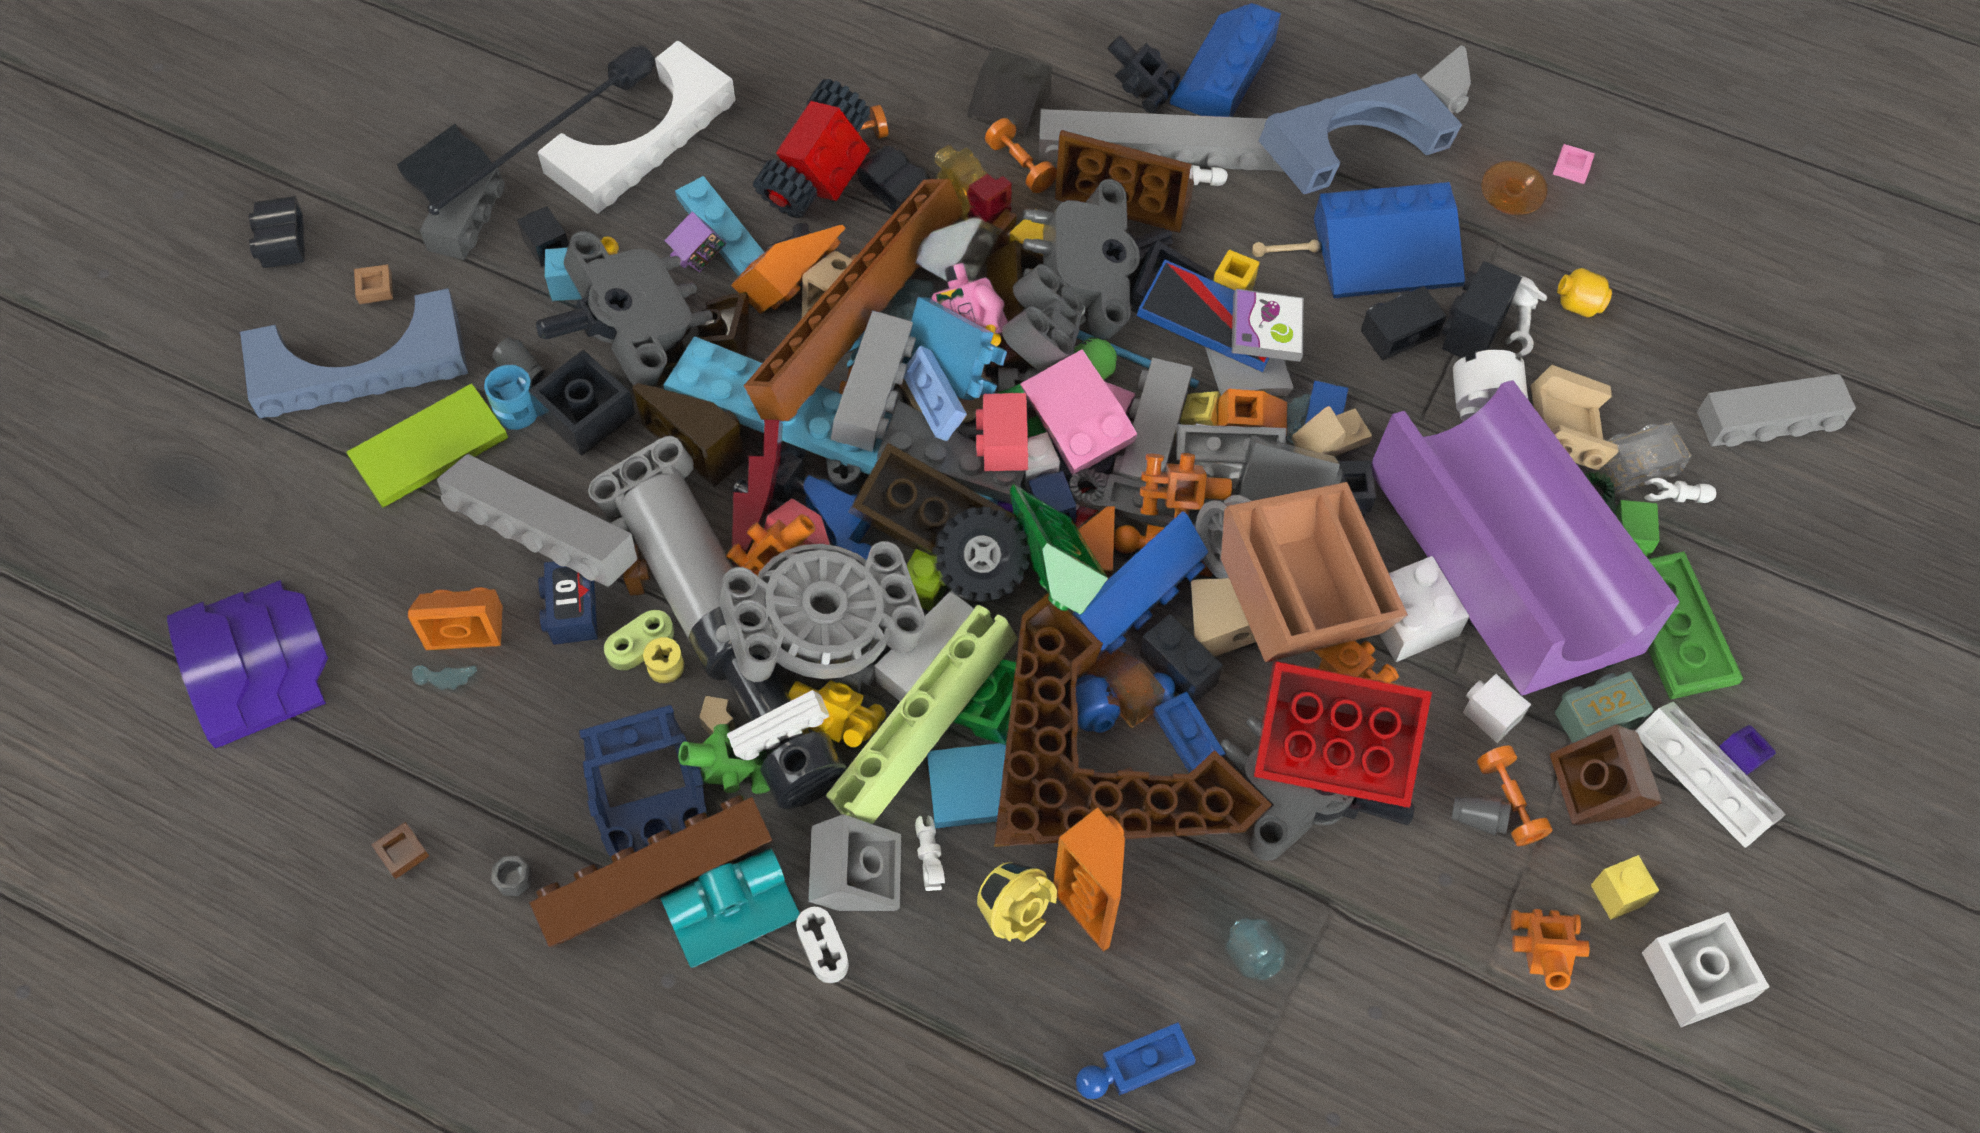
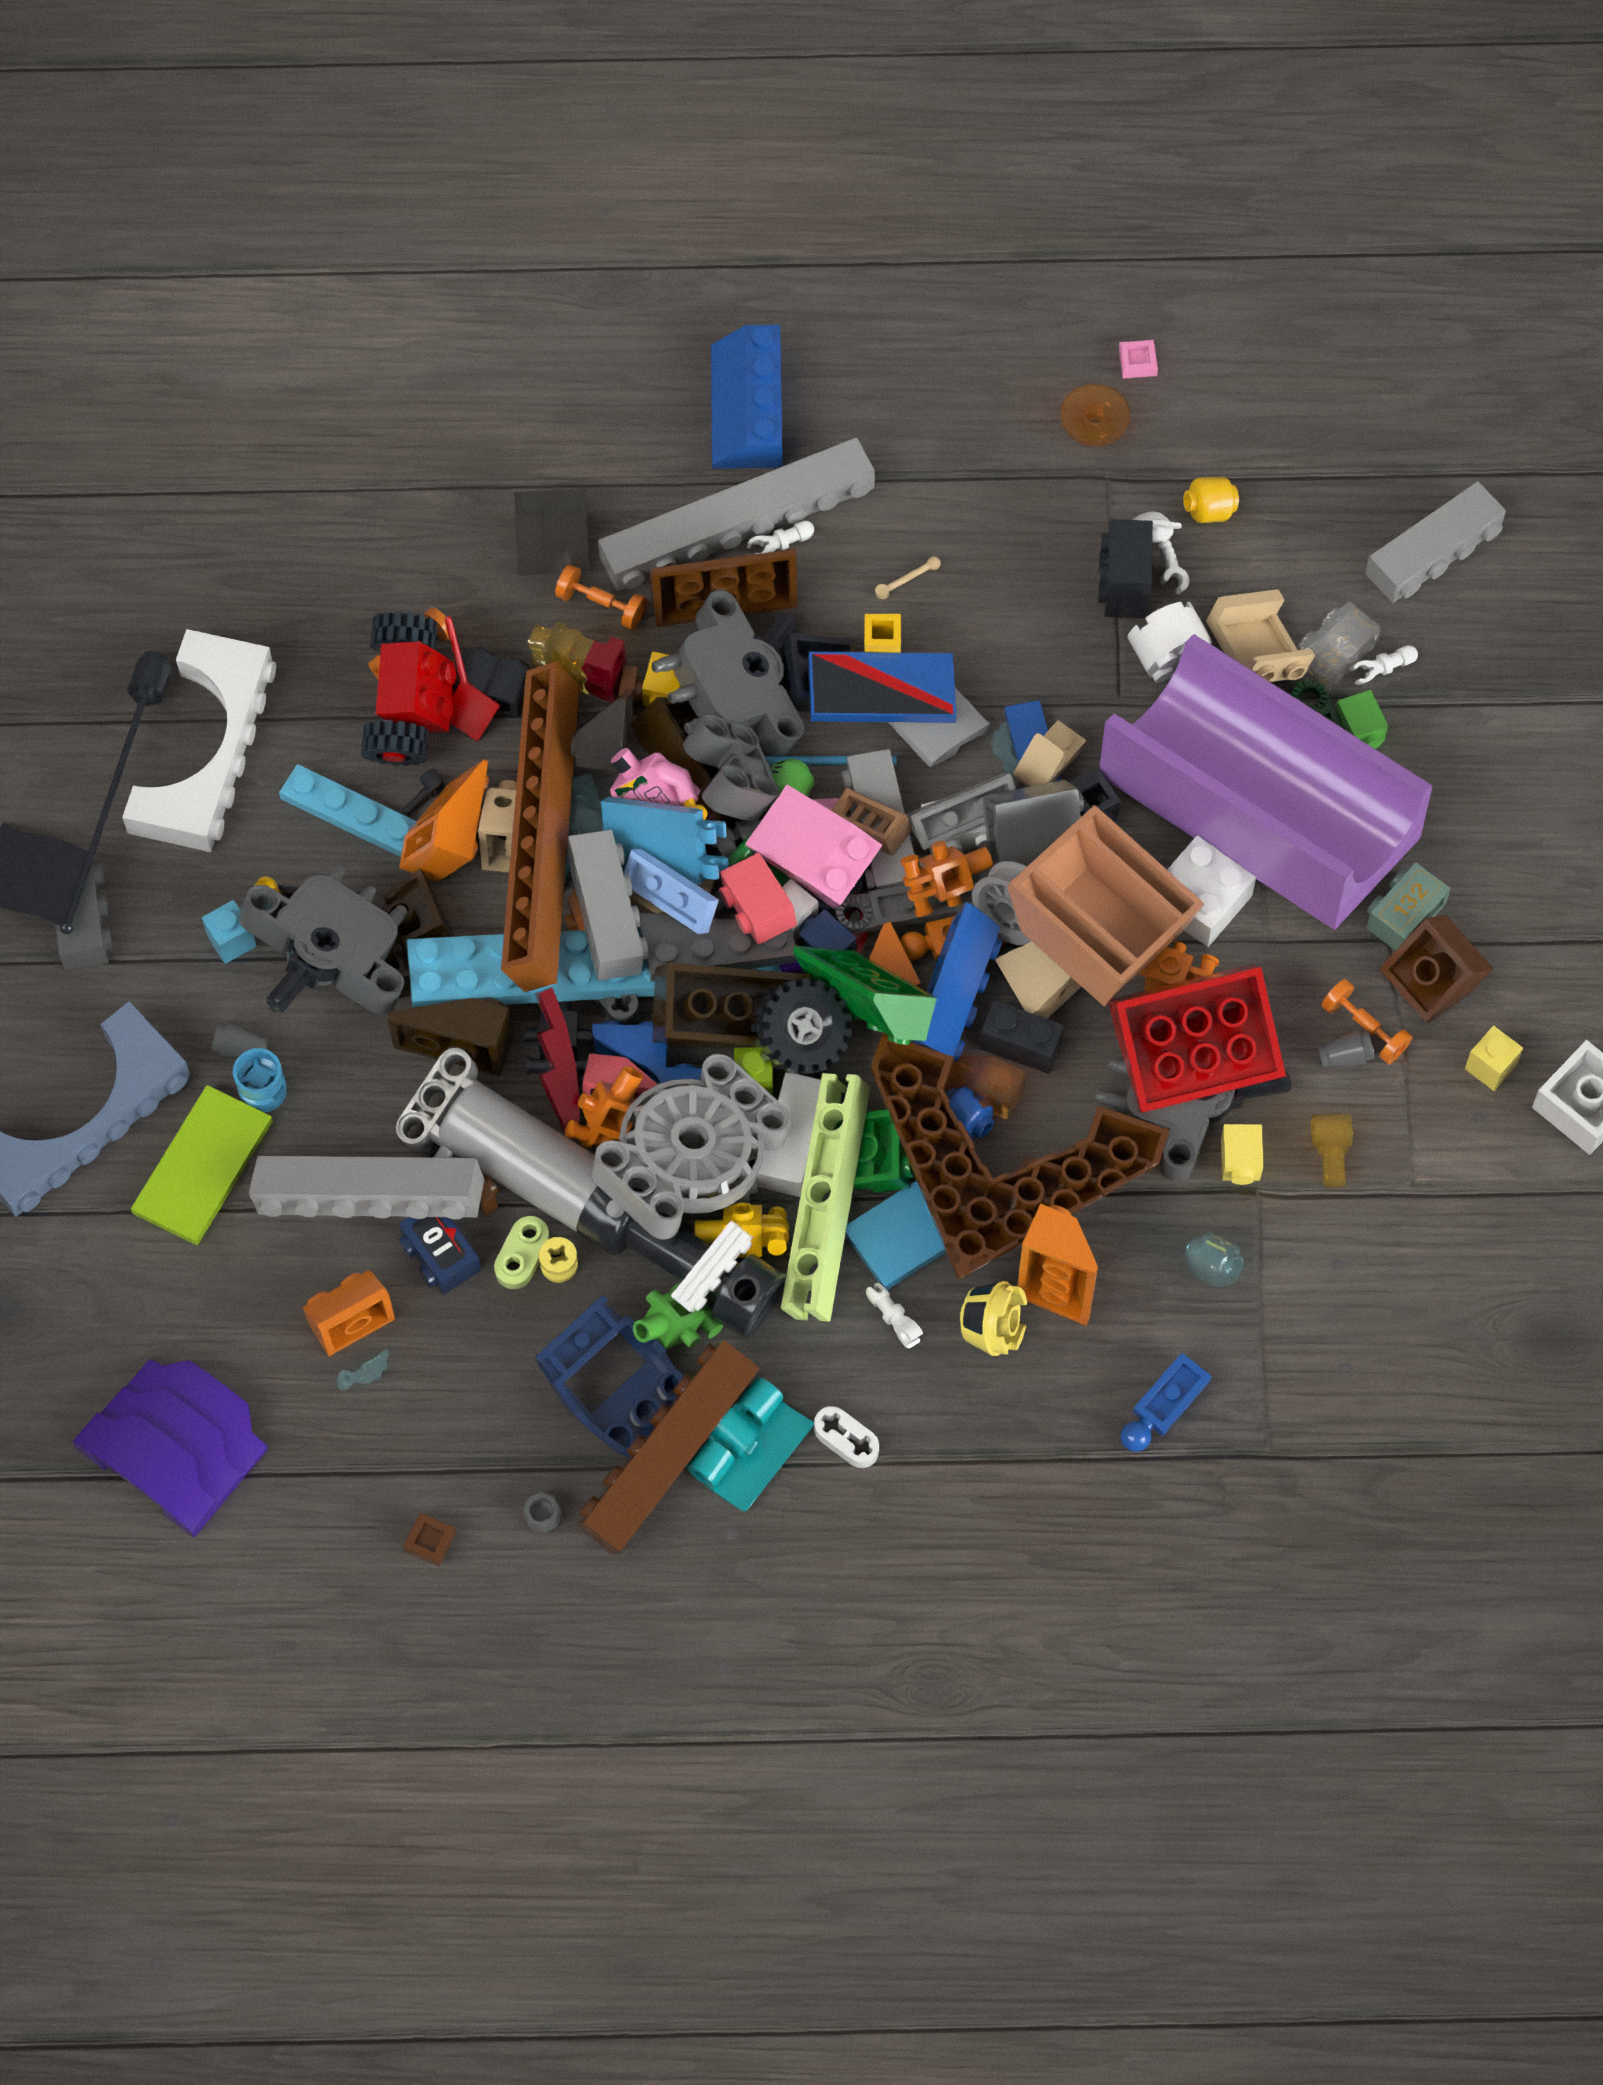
camera: 25 degrees left, 5 degrees up
medium nougat plate [354,264,393,304] -> none
black brick [517,206,569,267] -> none
black brick [529,349,635,456] -> none
medium lavender brick [665,211,727,273] -> none
tan piece [700,696,735,735] -> none
light grey slope [808,814,901,911] -> none
black piece [1107,35,1180,113] -> none
blue plate [1145,673,1226,773] -> none
light yellow slope [1180,391,1220,426] -> none
orange slope [1217,389,1287,436] -> none
tile [1231,289,1304,362] -> none
sand blue arch [1259,73,1462,194] -> none
blue slope [1314,182,1465,298] -> none
black brick [1361,286,1446,361] -> none
light grey slope [1421,45,1471,114] -> none
white brick [1463,674,1531,743] -> none
orange piece [1511,909,1590,990] -> none
white fence [1635,702,1786,848] -> none
bright green tile [1648,551,1743,700] -> none
dark purple slope [1719,725,1776,775] -> none
none -> red piece [445,616,501,742]
none -> medium nougat slope [831,788,912,856]
none -> light yellow brick [1221,1124,1263,1185]
none -> clear yellow pin [1311,1113,1353,1188]

